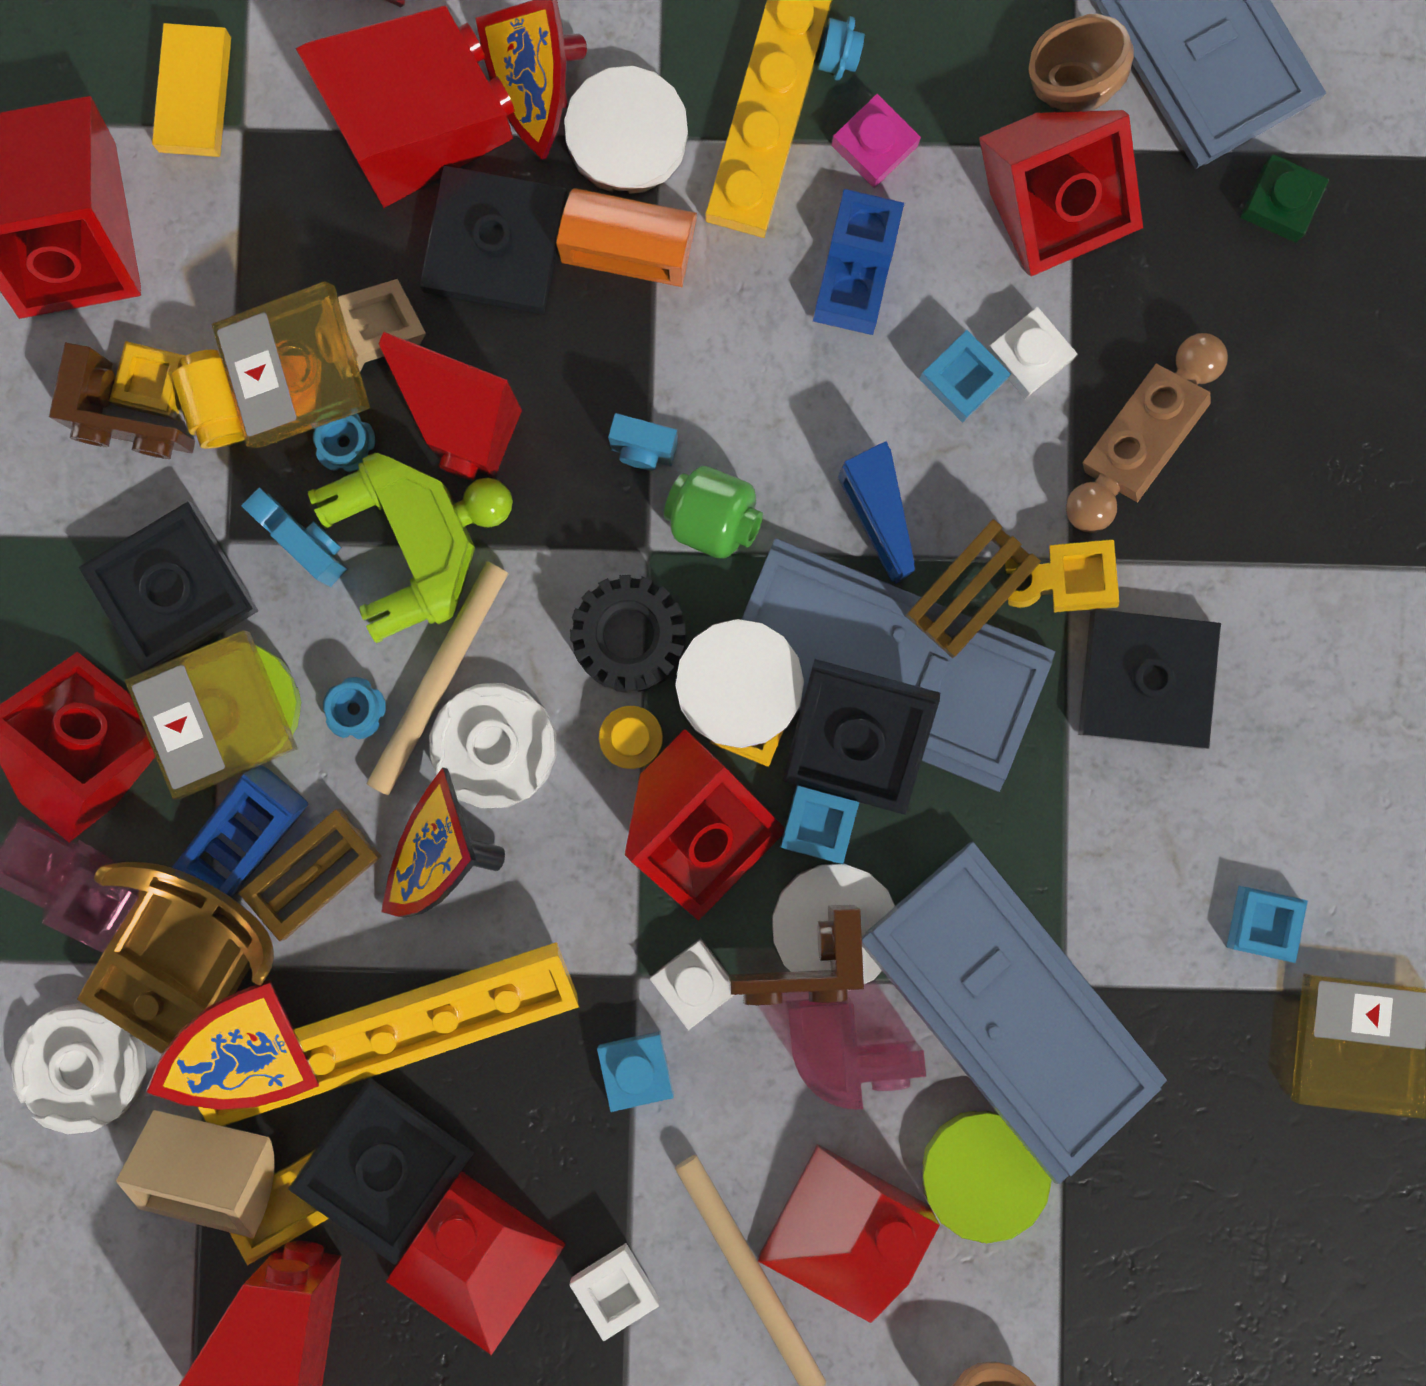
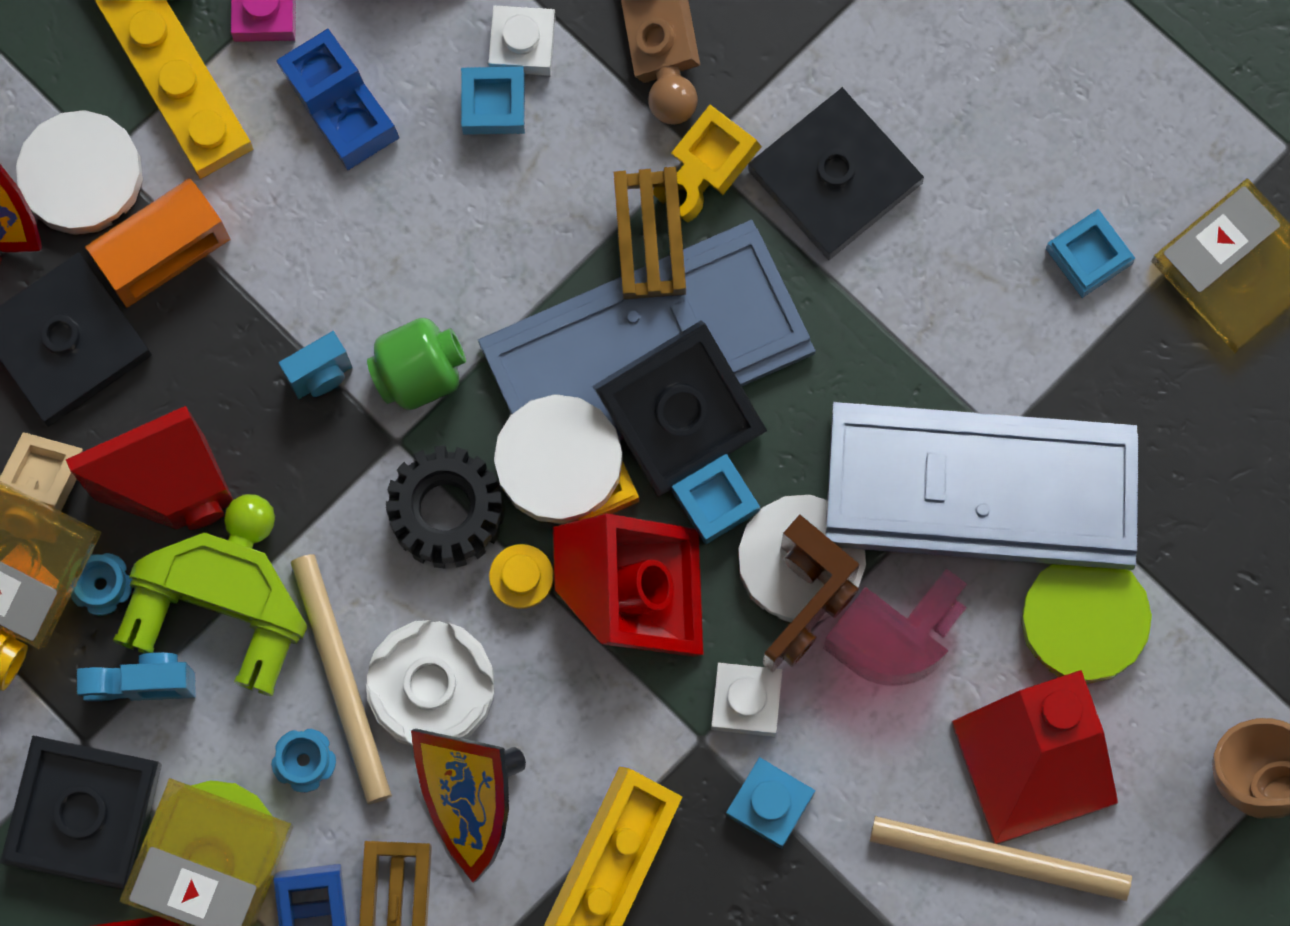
camera: 40 degrees left, 10 degrees down
blue slope [838,441,915,584] -> none

